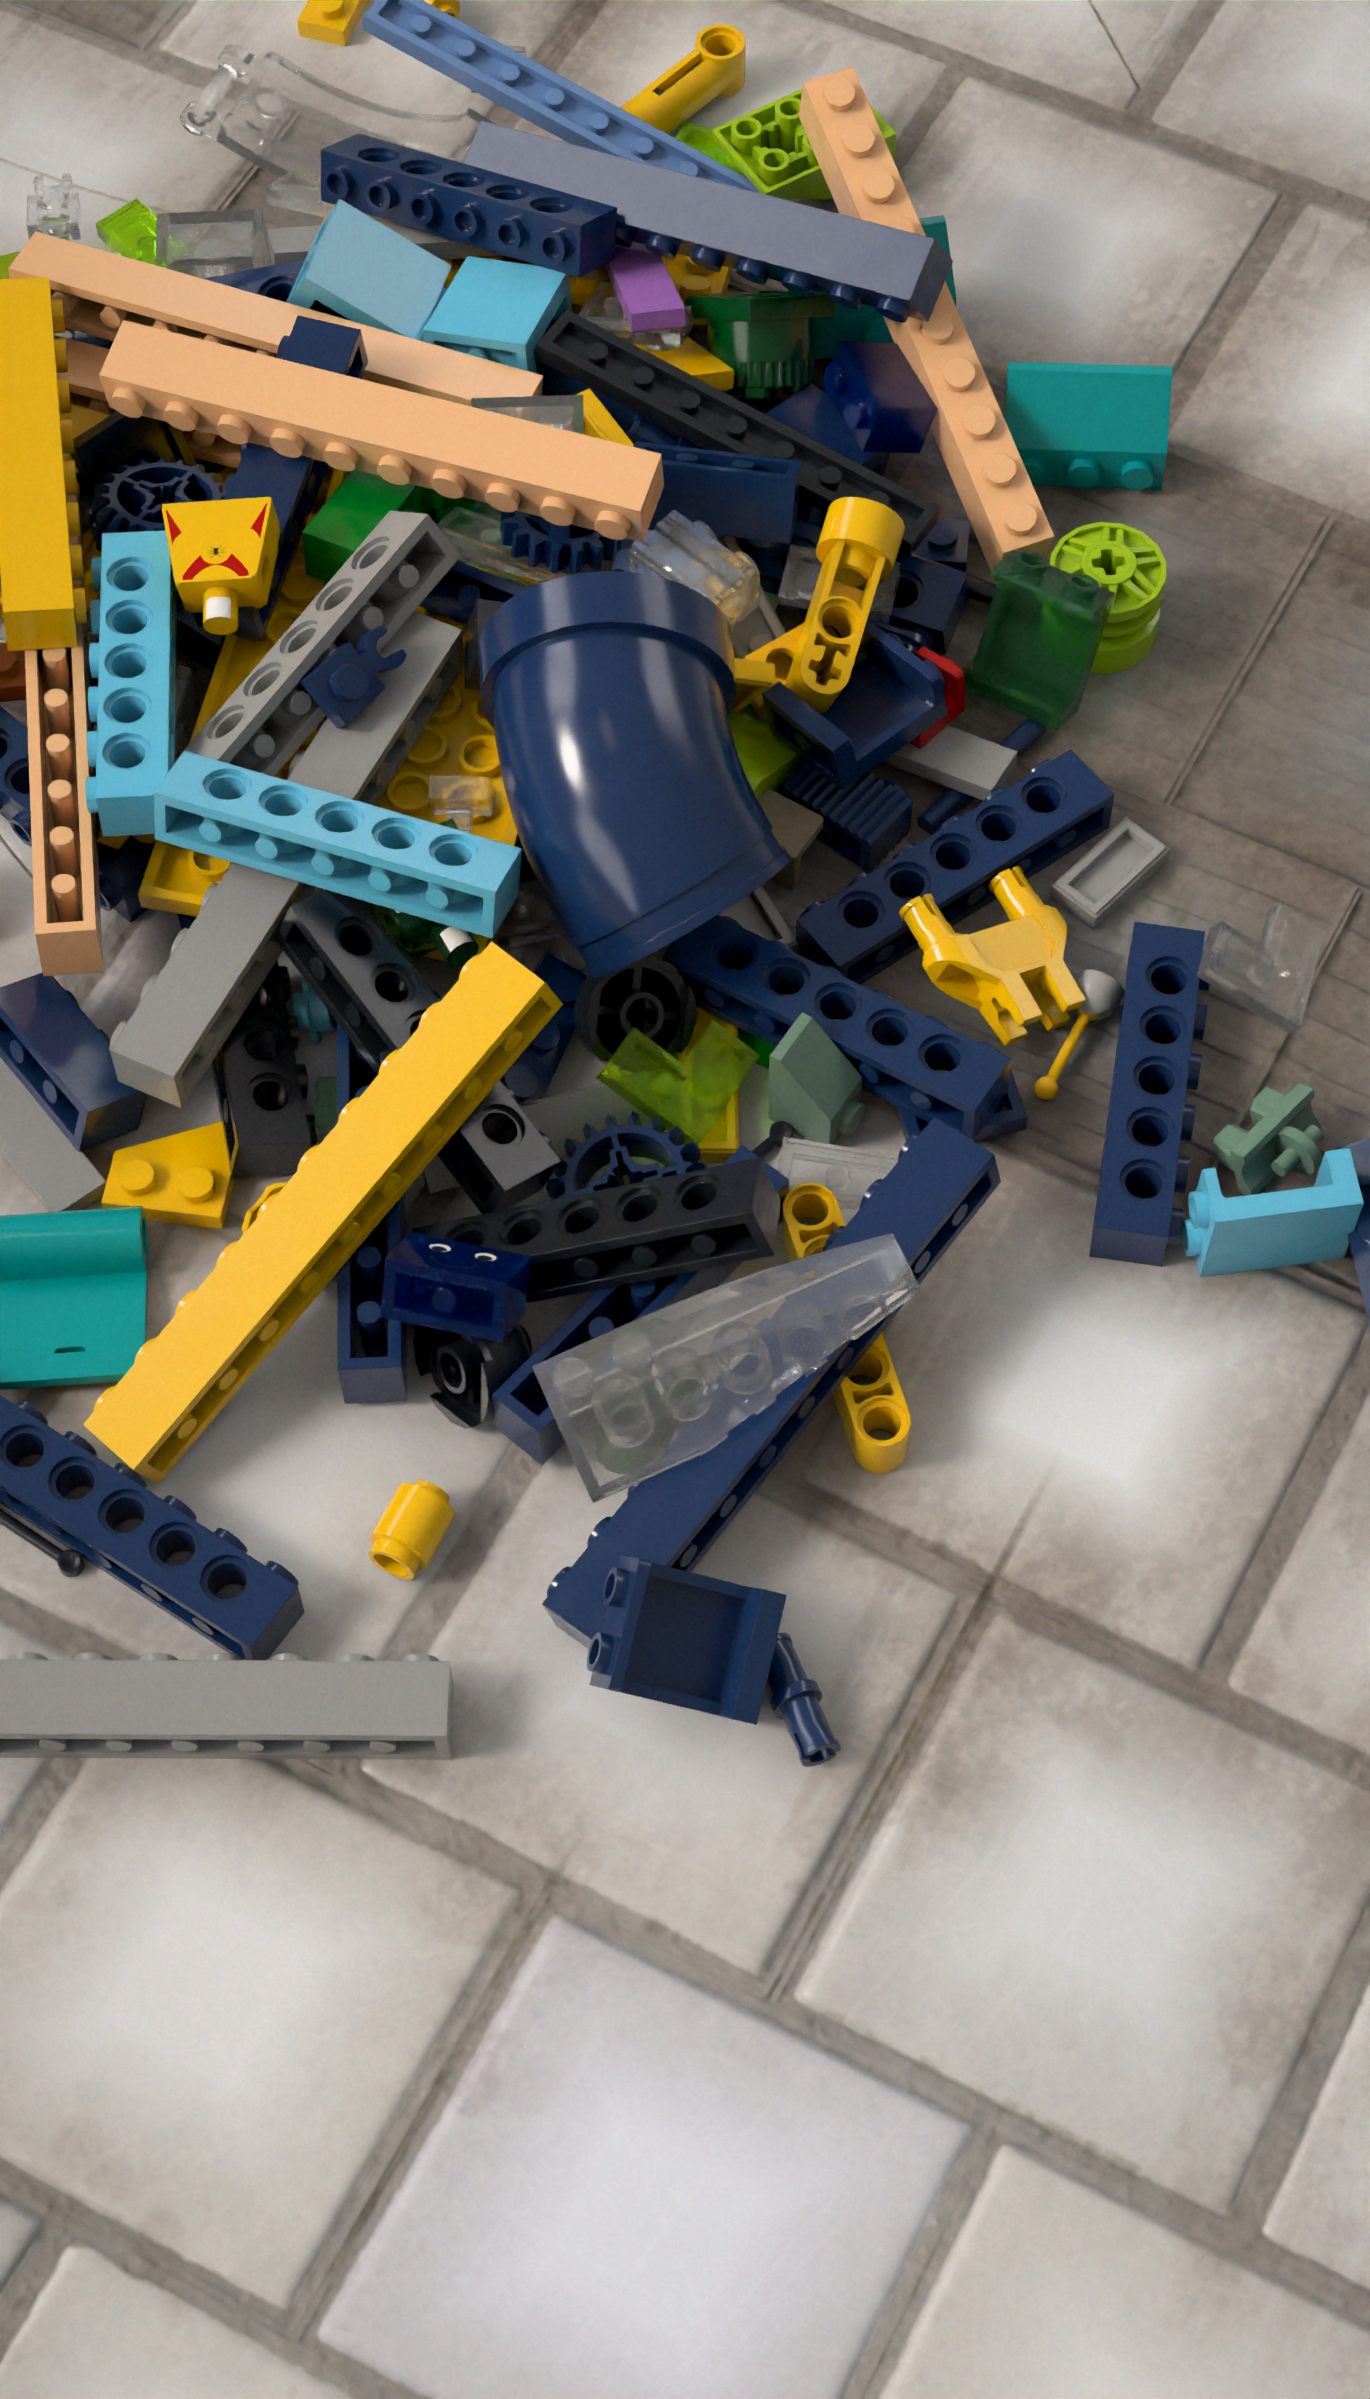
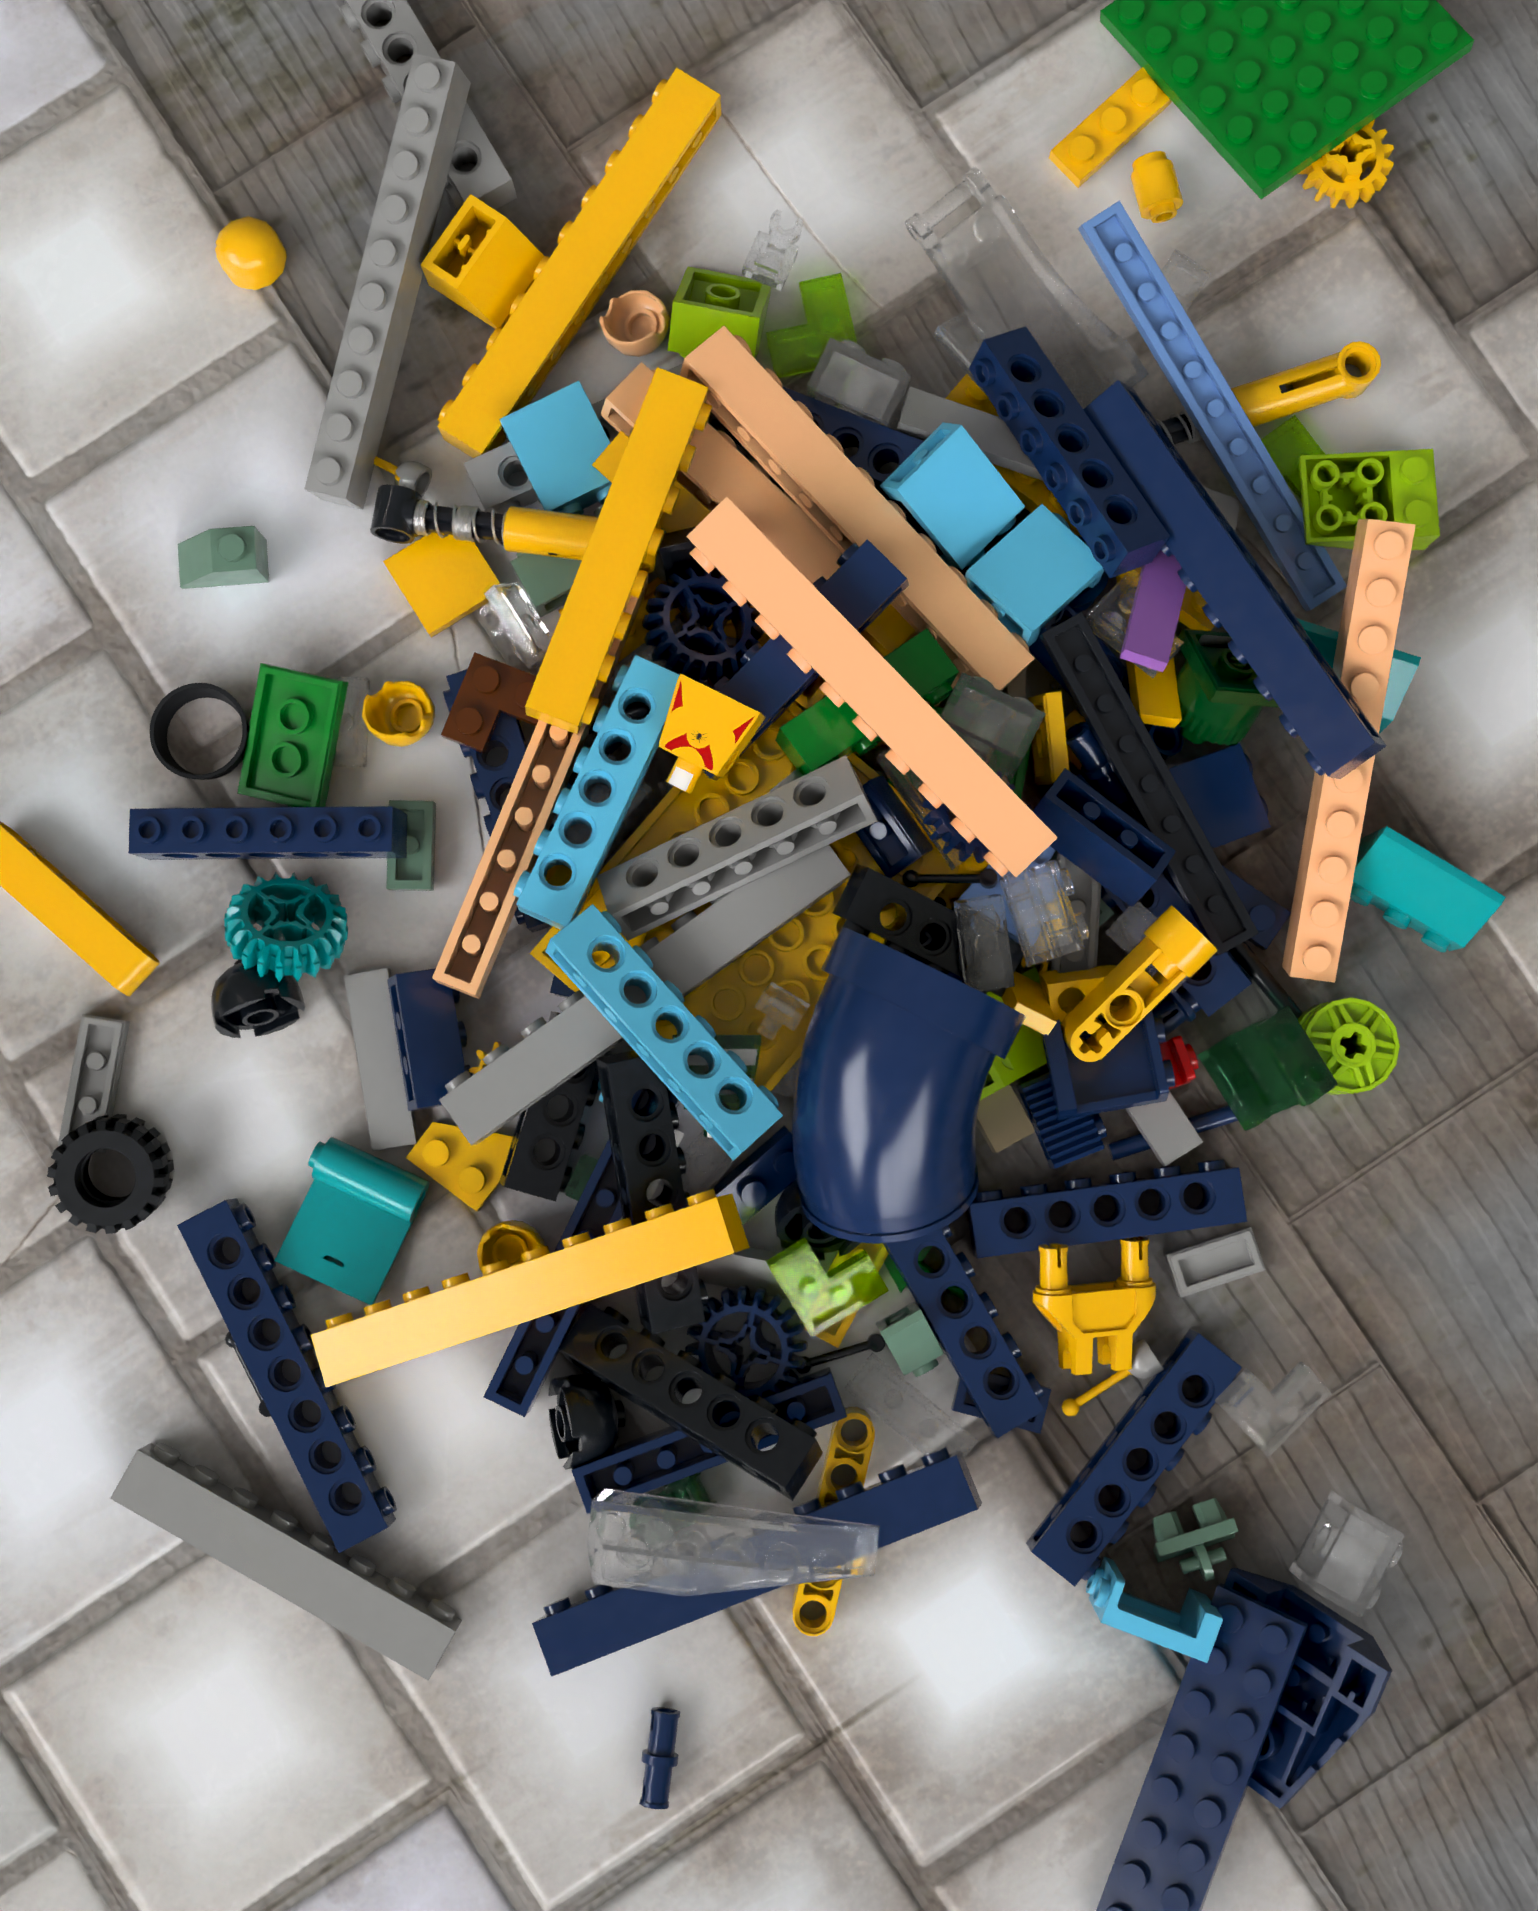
camera: 30 degrees right, 25 degrees up
dark blue plate [300,625,407,728] -> none
yellow brick [368,1480,455,1580] -> none
clear blue brick [381,1232,531,1342] -> none
dark blue panel [587,1556,787,1725] -> none
clear blue brick [823,341,938,453] -> none

